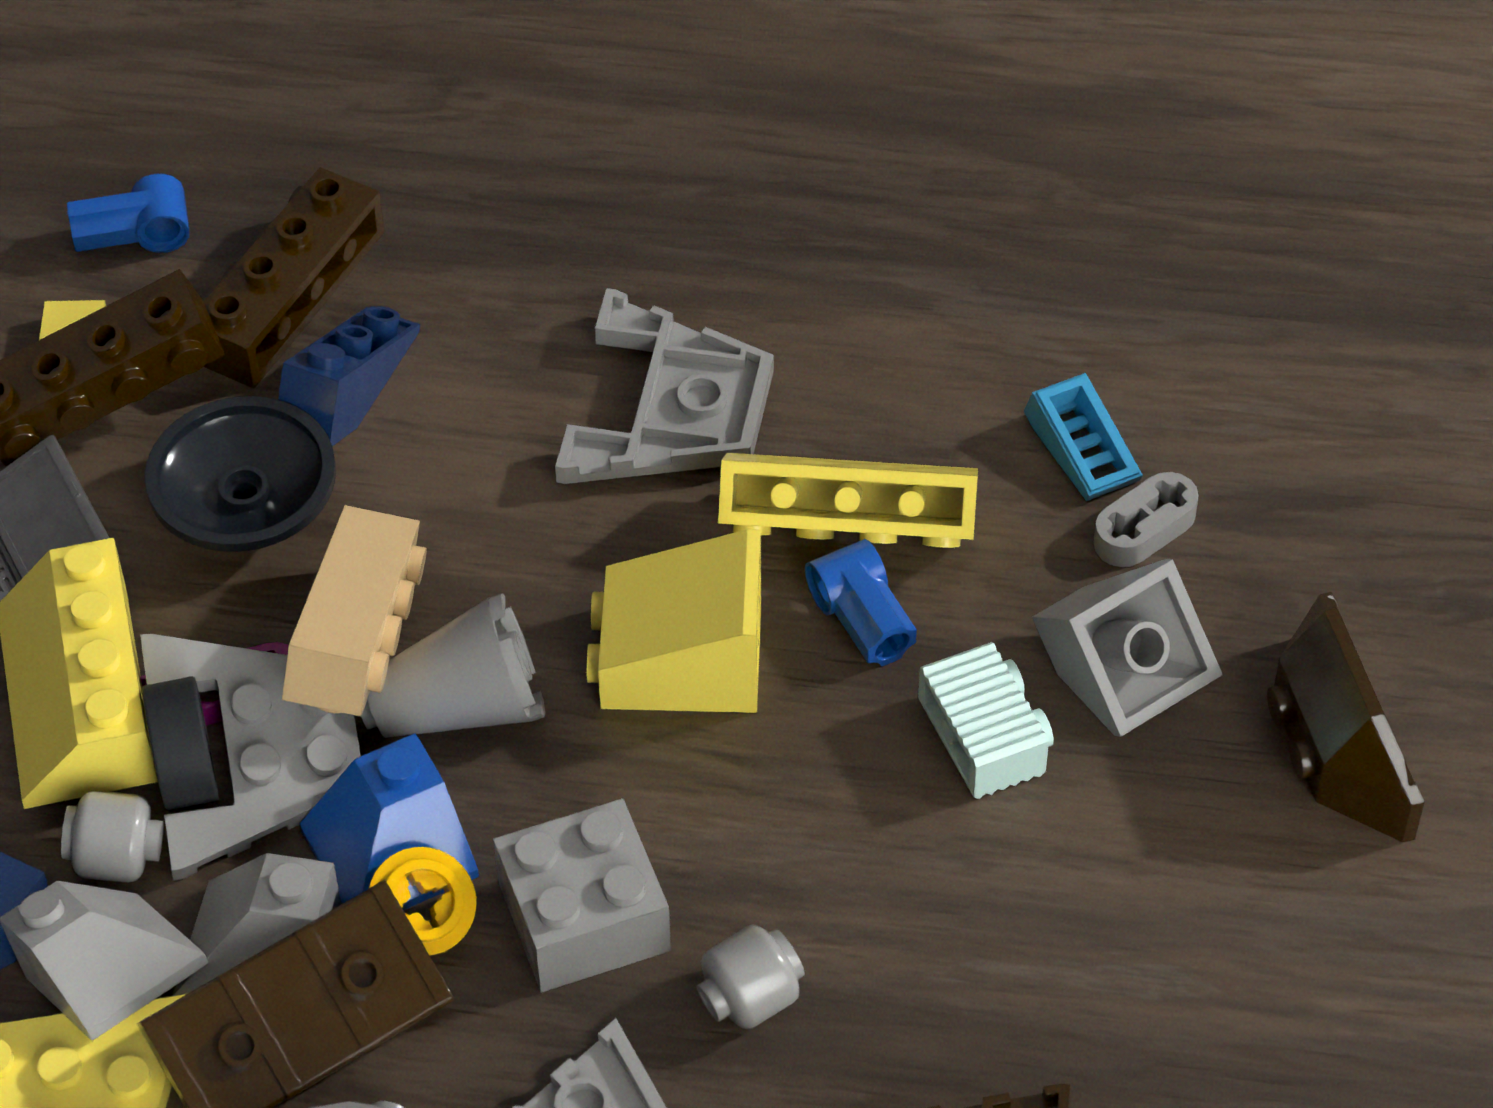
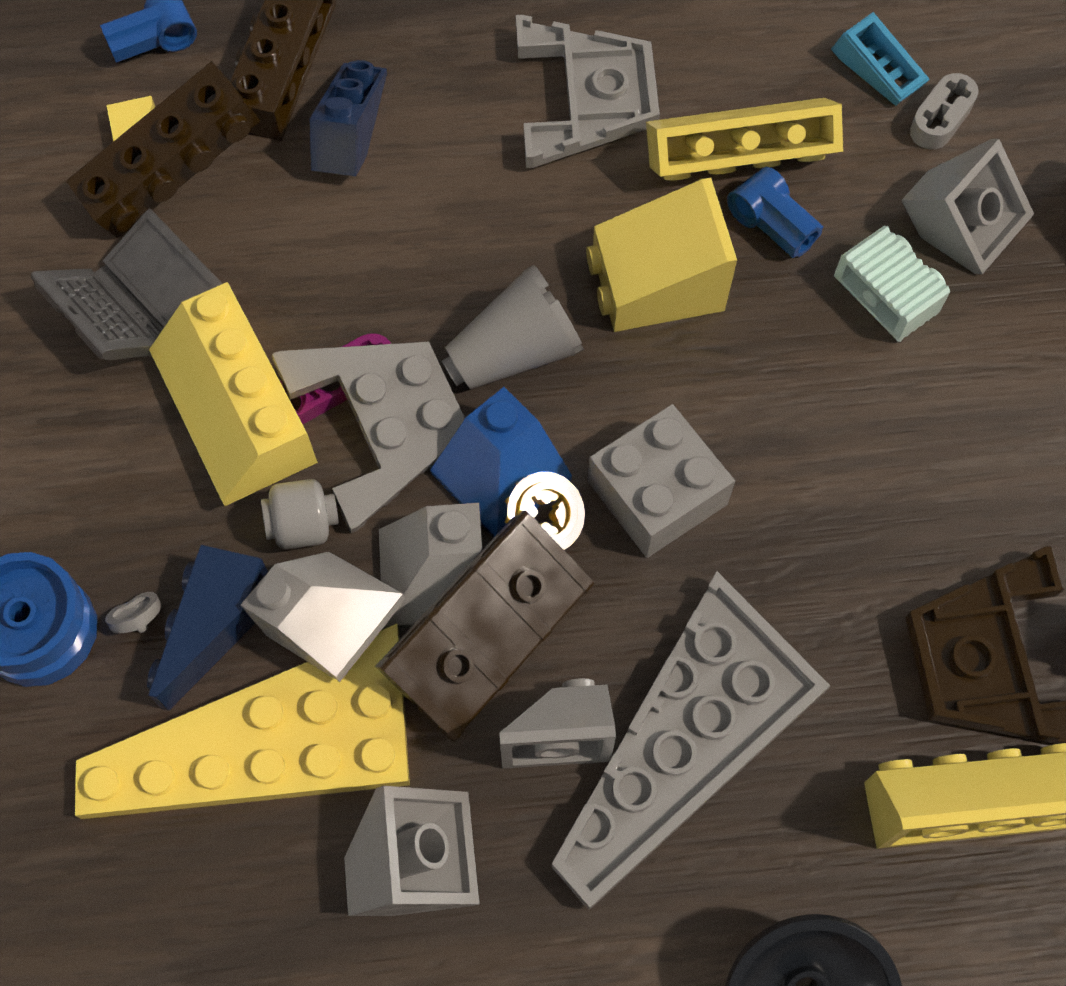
camera: 15 degrees left, 15 degrees up
black tyre [142,676,219,810] -> none
black dish [145,396,336,552] -> none
tan brick [282,505,427,716] -> none
light grey head [696,925,805,1030] -> none

